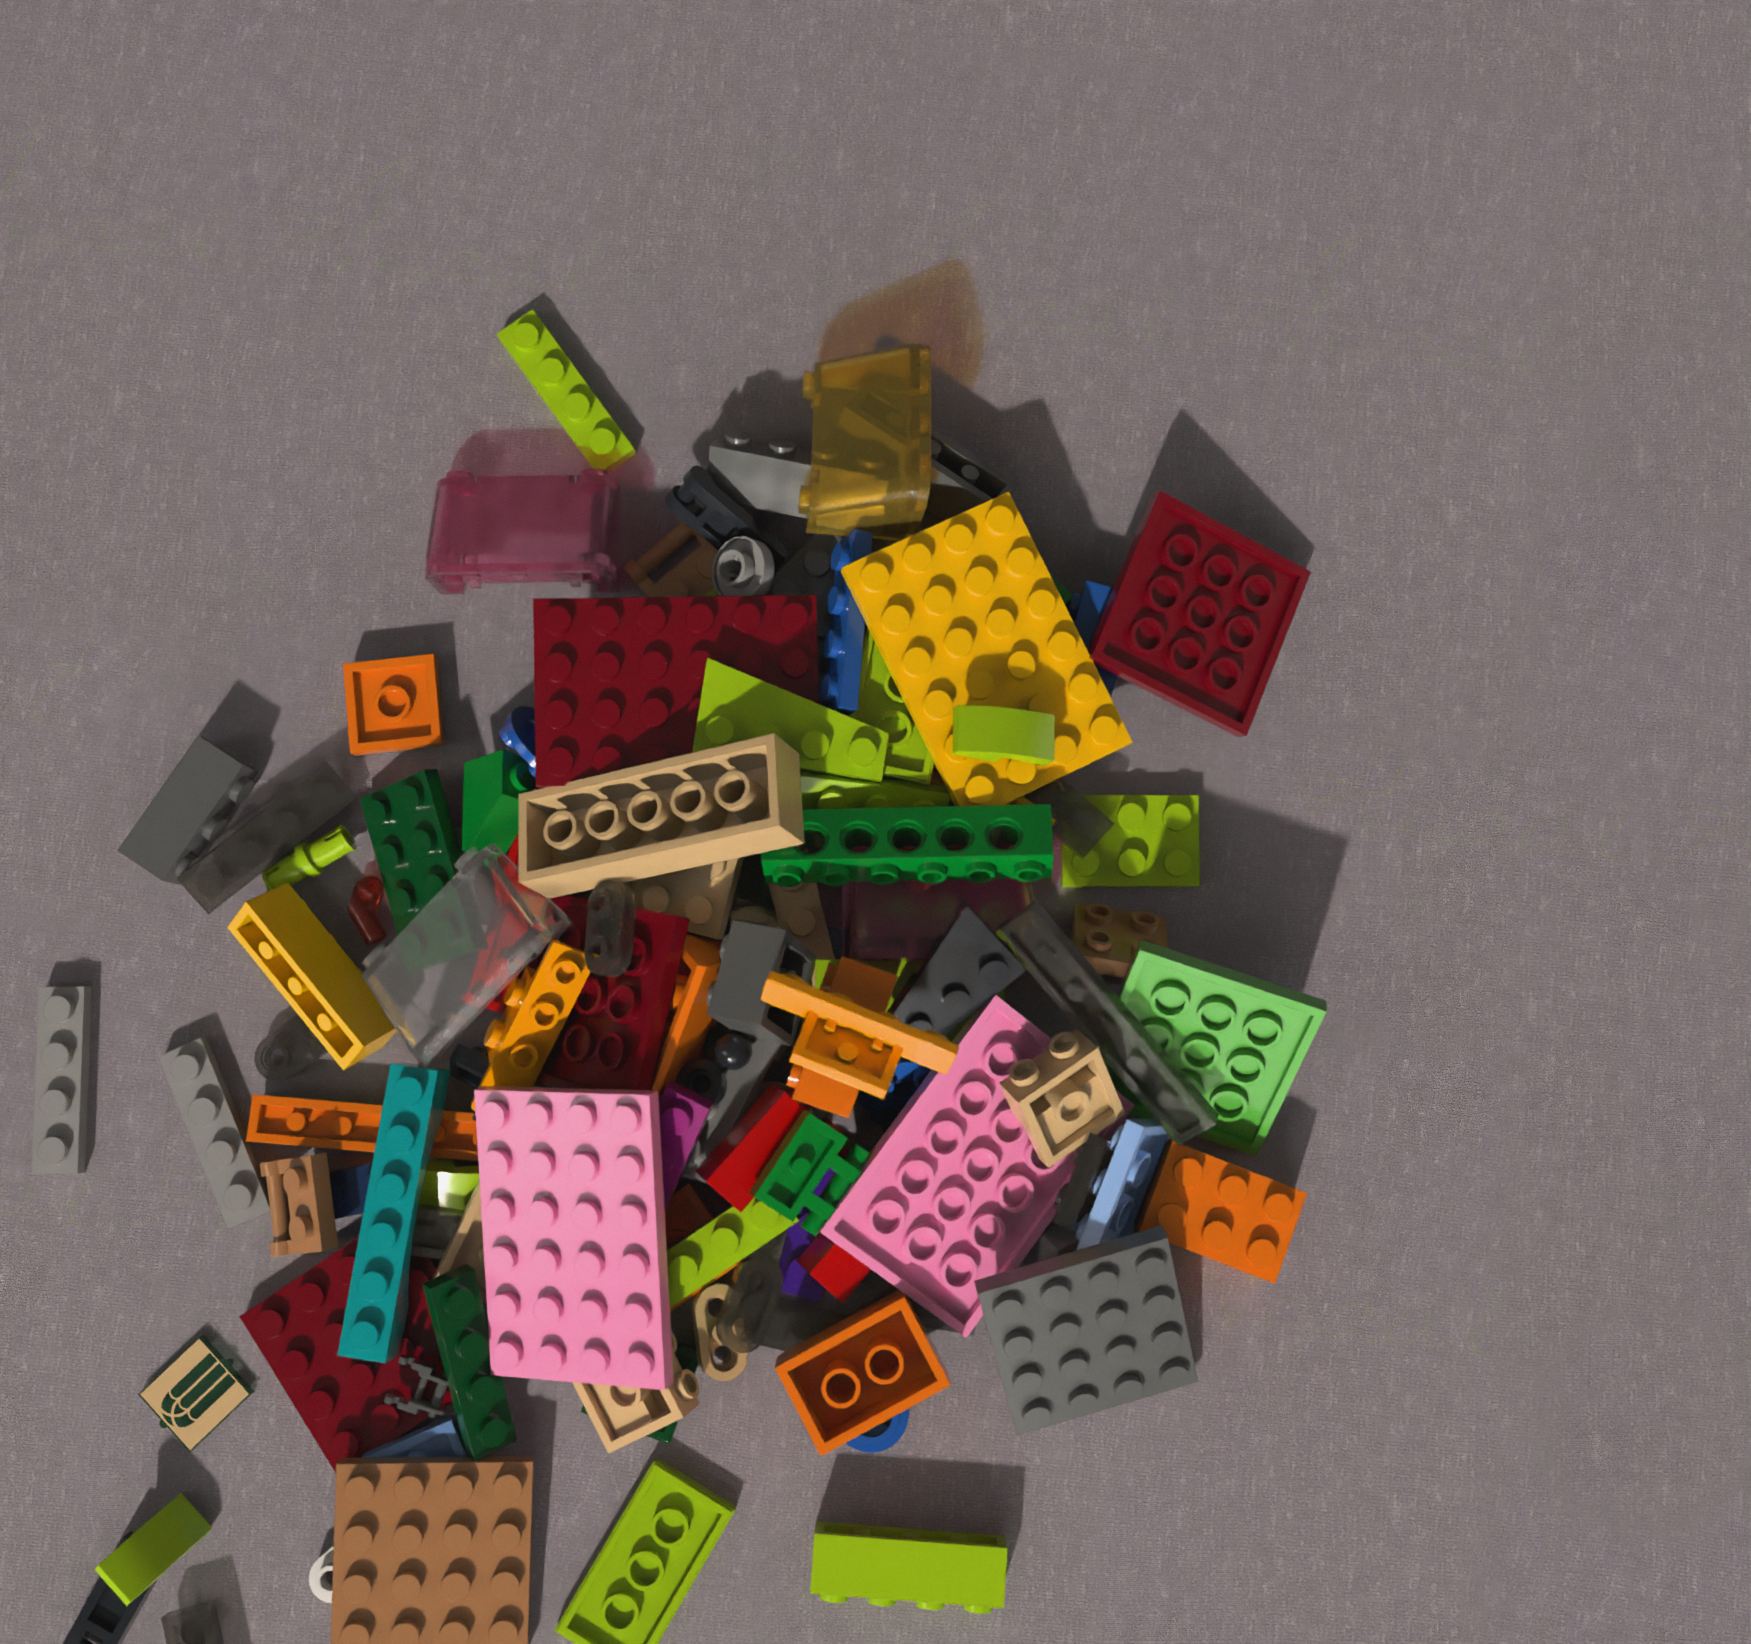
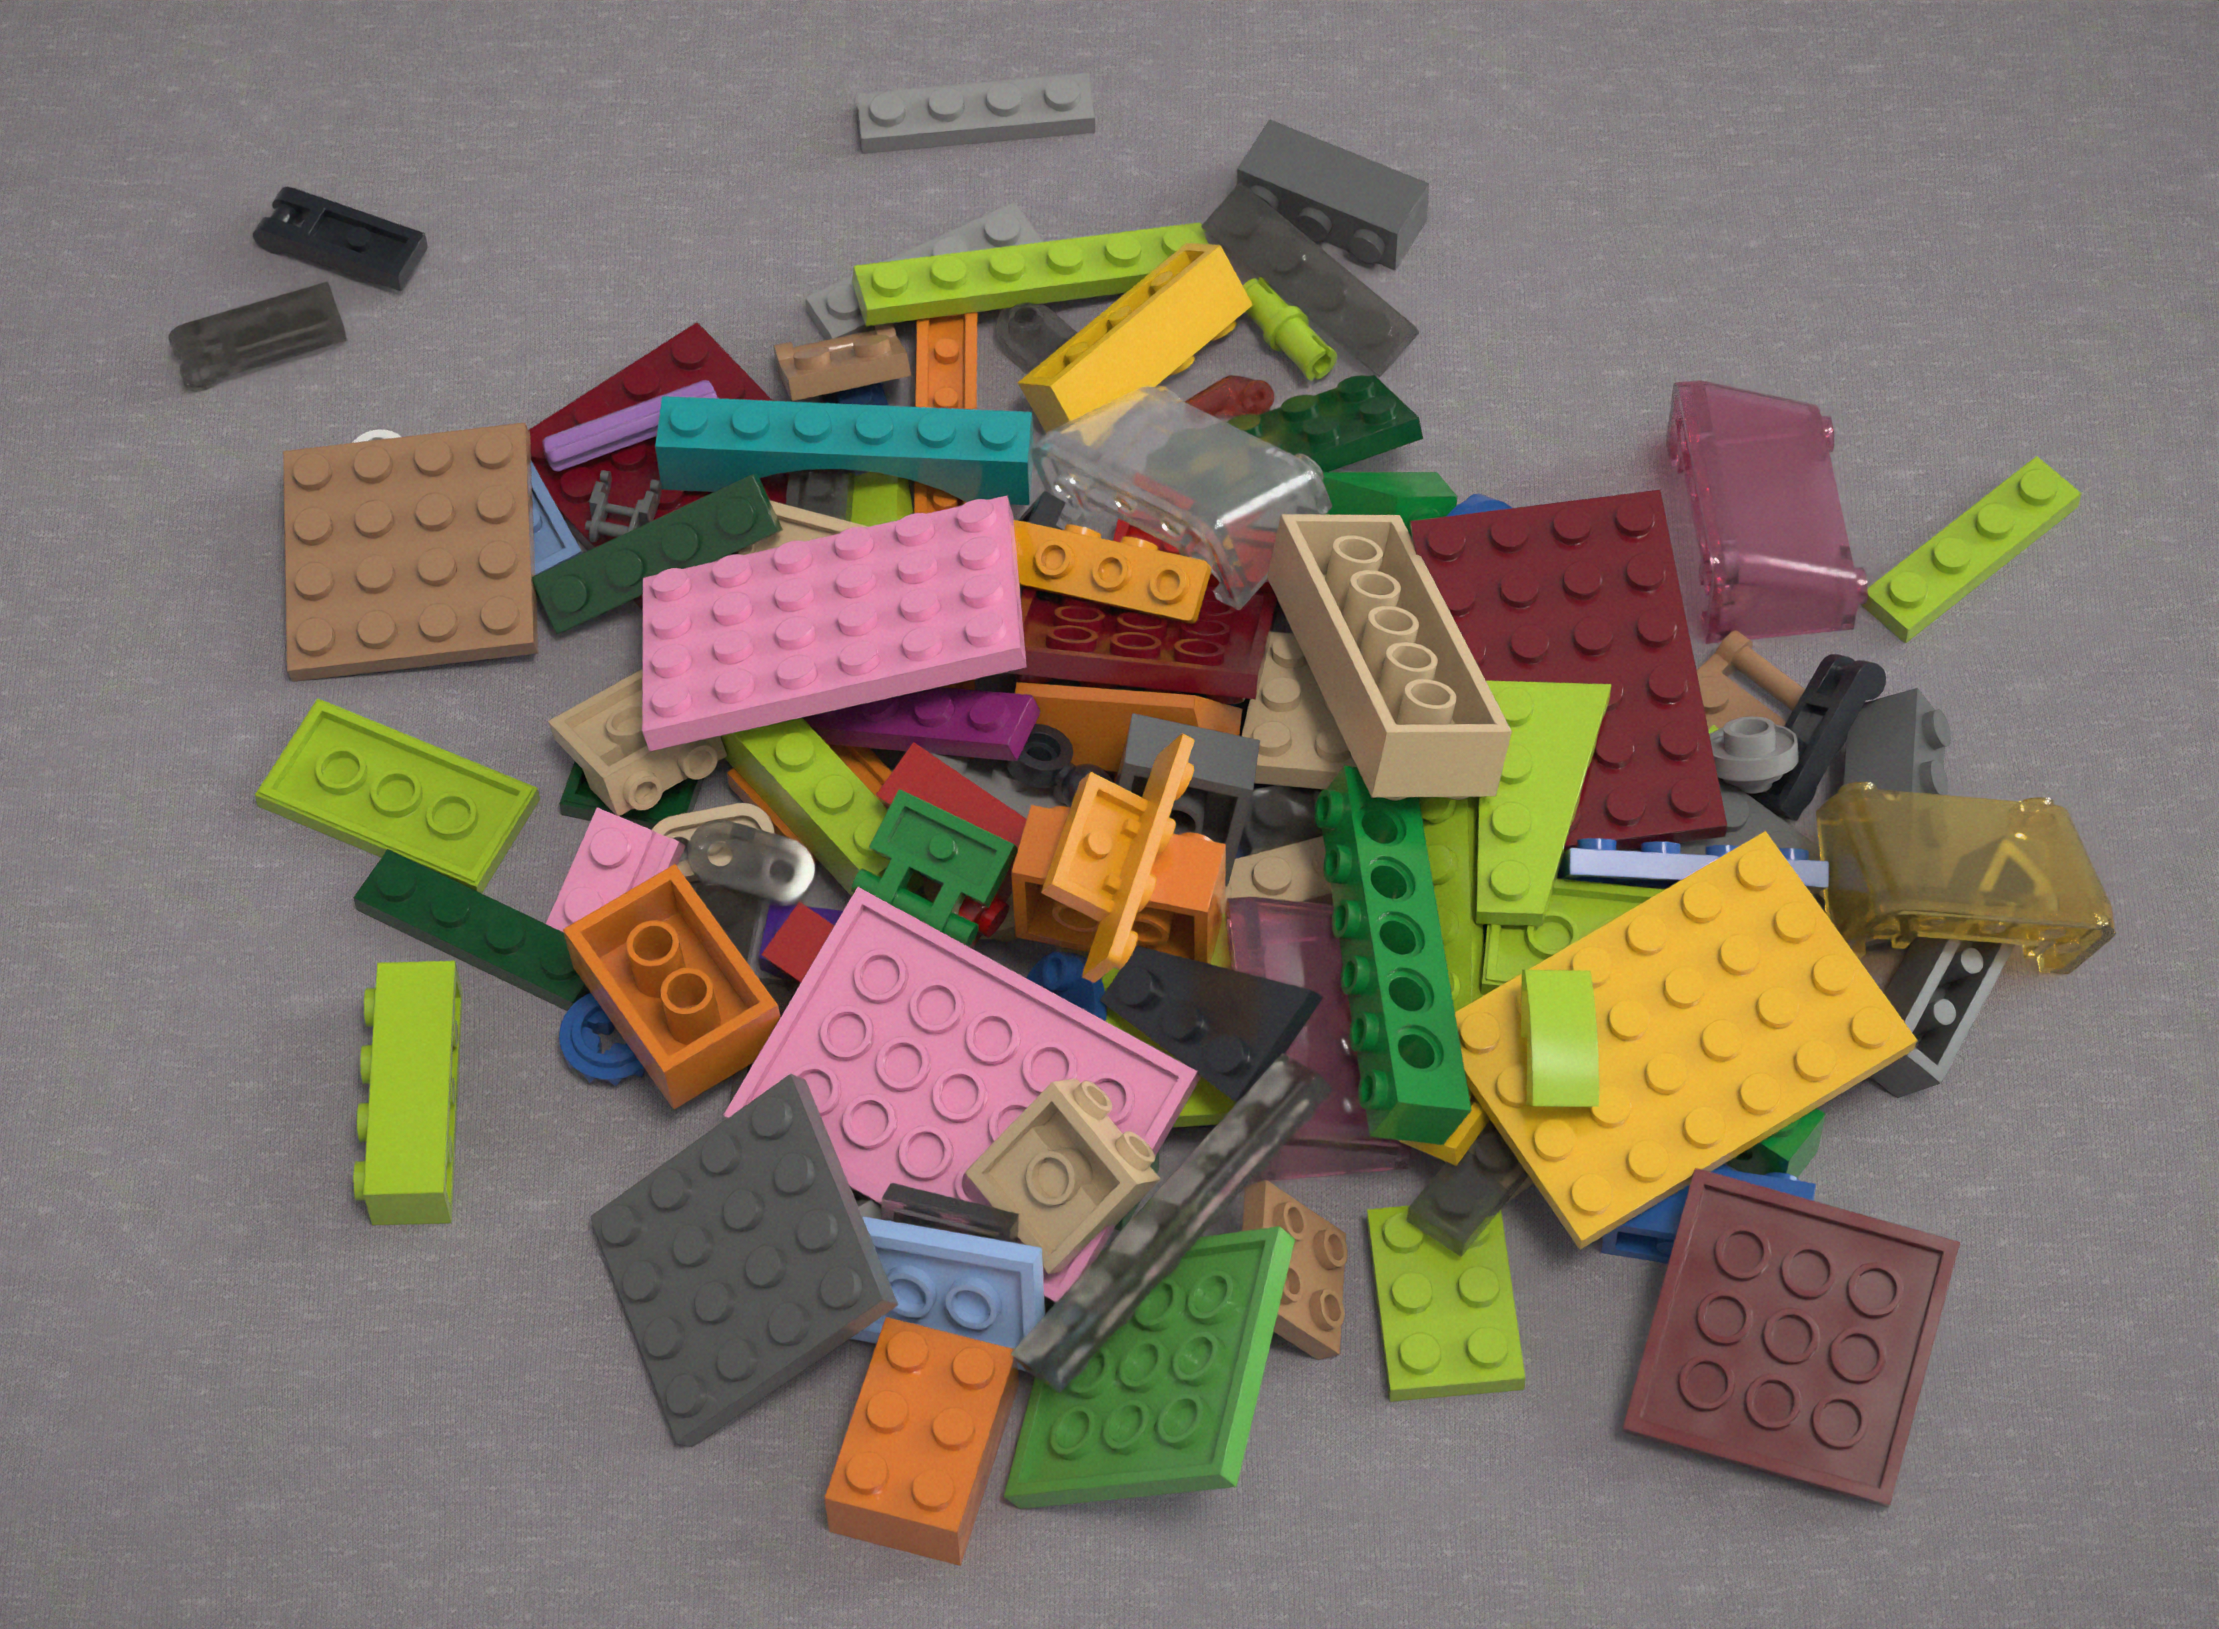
camera: 85 degrees right, 25 degrees down
lime slope [94,1493,212,1606] -> none
piece [138,1335,255,1452] -> none
orange plate [343,654,445,756] -> none
clear smoke plate [585,880,636,978] -> none
none -> dark green plate [353,849,590,1011]
none -> medium lavender axle [543,380,718,471]
none -> bright pink plate [546,808,686,932]
none -> lime plate [852,222,1209,326]

